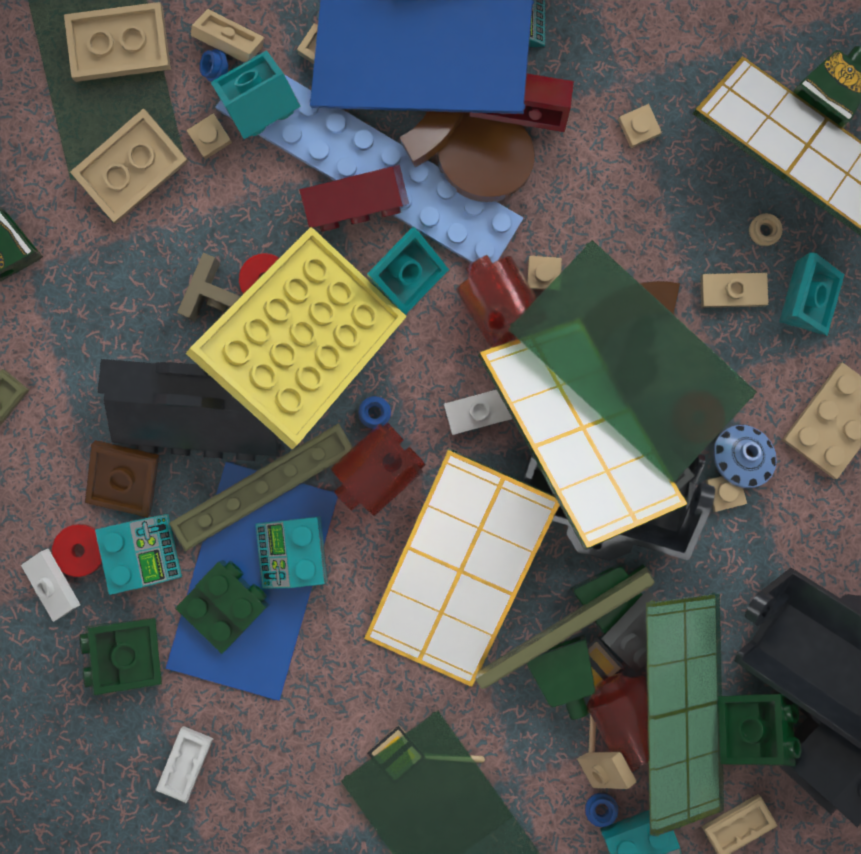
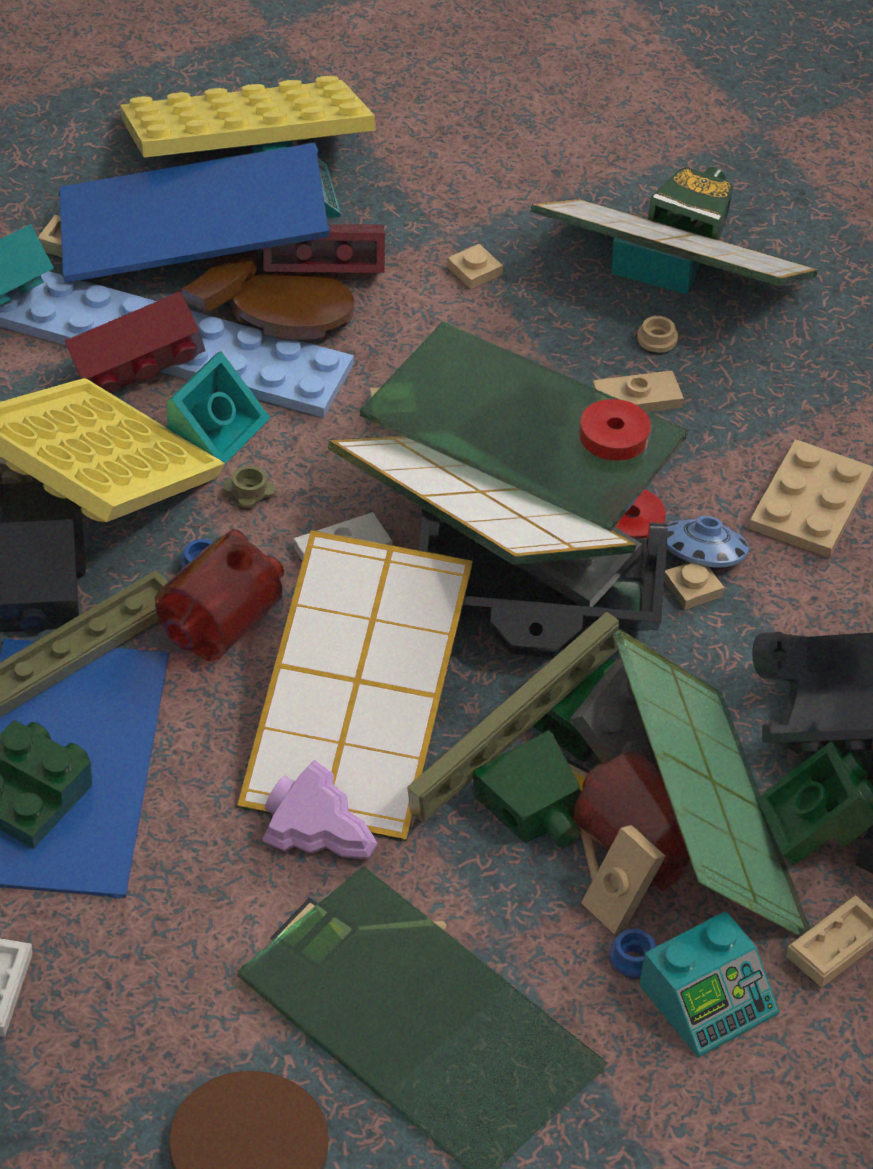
camera: 15 degrees left, 40 degrees down
teal slope [255,516,328,589] -> none
clear red cylinder [456,255,548,348] -> none
teal slope [779,253,845,336] -> none
none -> olive plate [224,465,275,508]
none -> lavender rock [262,760,378,860]
none -> red piece [579,399,651,461]

